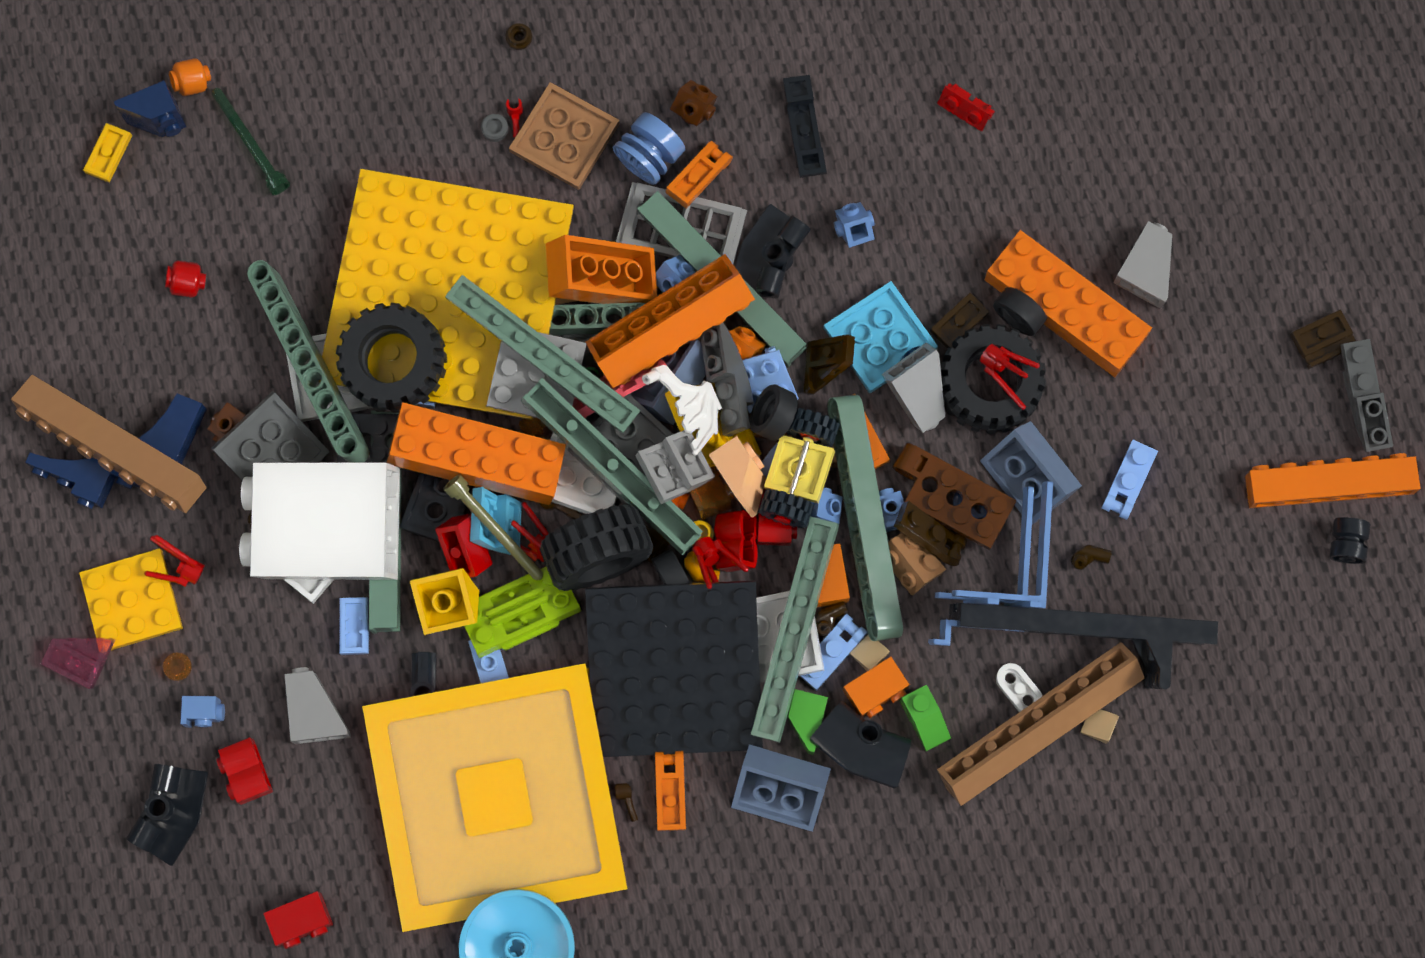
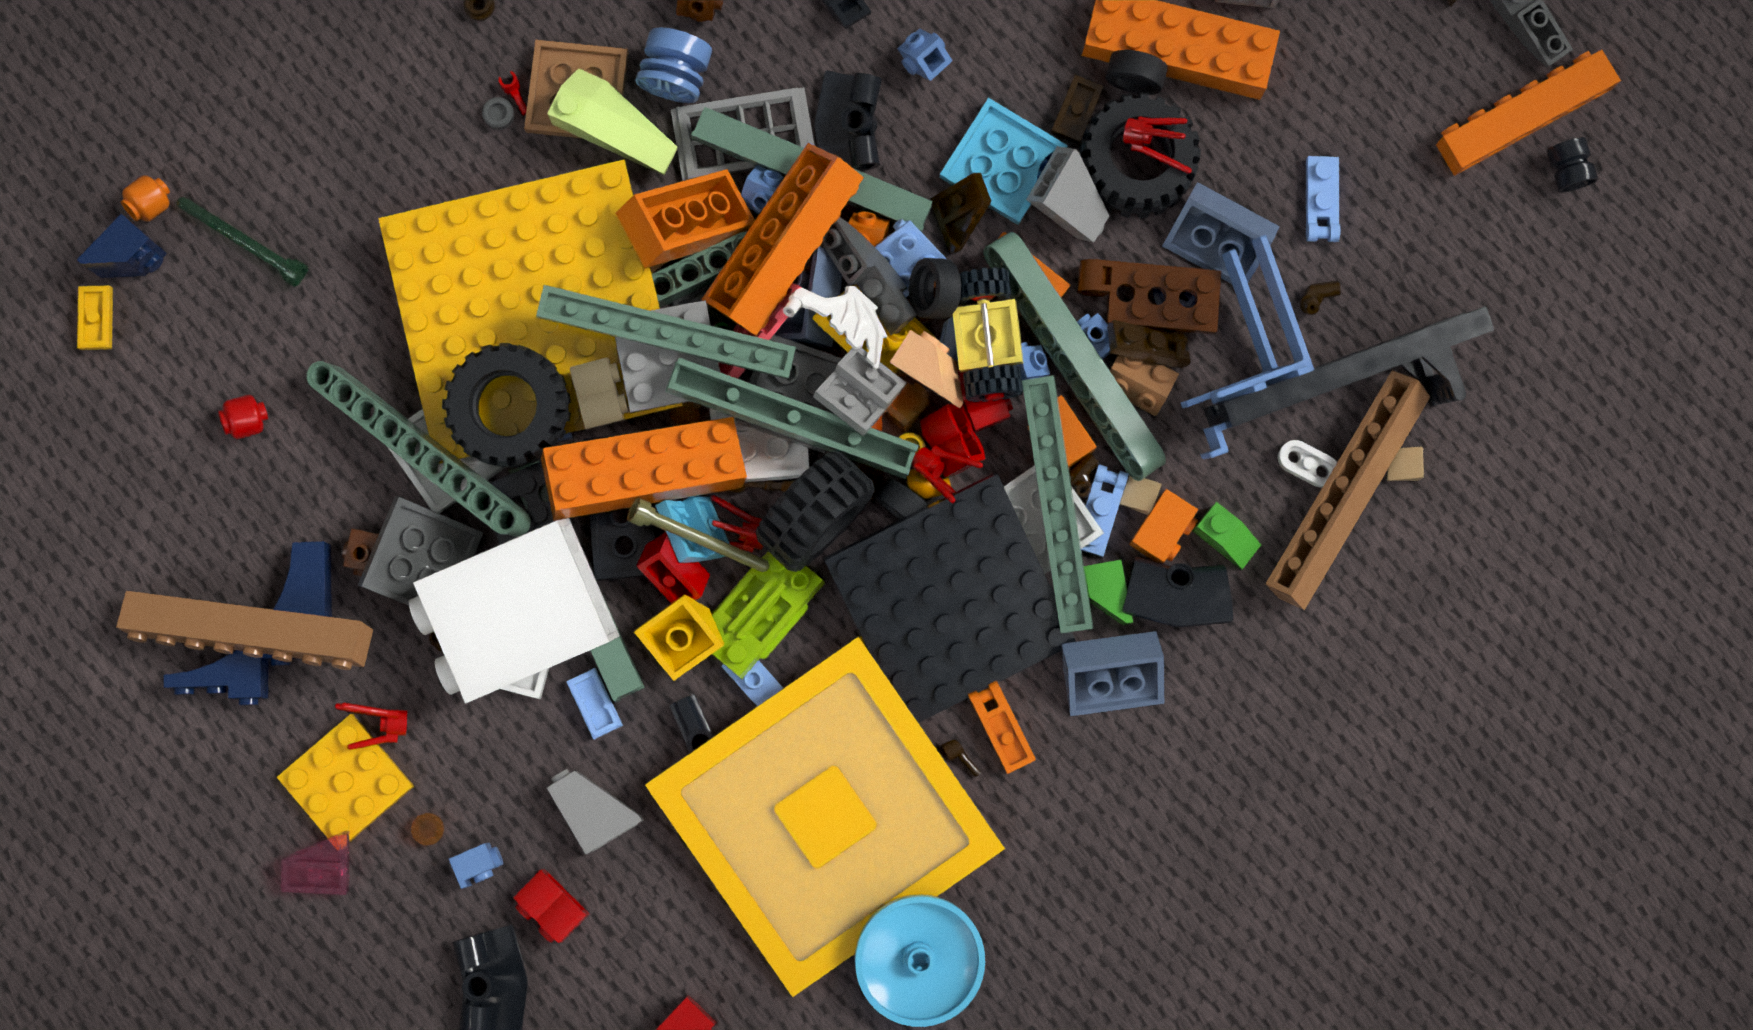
camera: 30 degrees left, 5 degrees up
orange plate [665,141,733,209] -> none
none -> yellowish green wedge [547,68,678,175]
none -> dark tan brick [570,357,629,430]

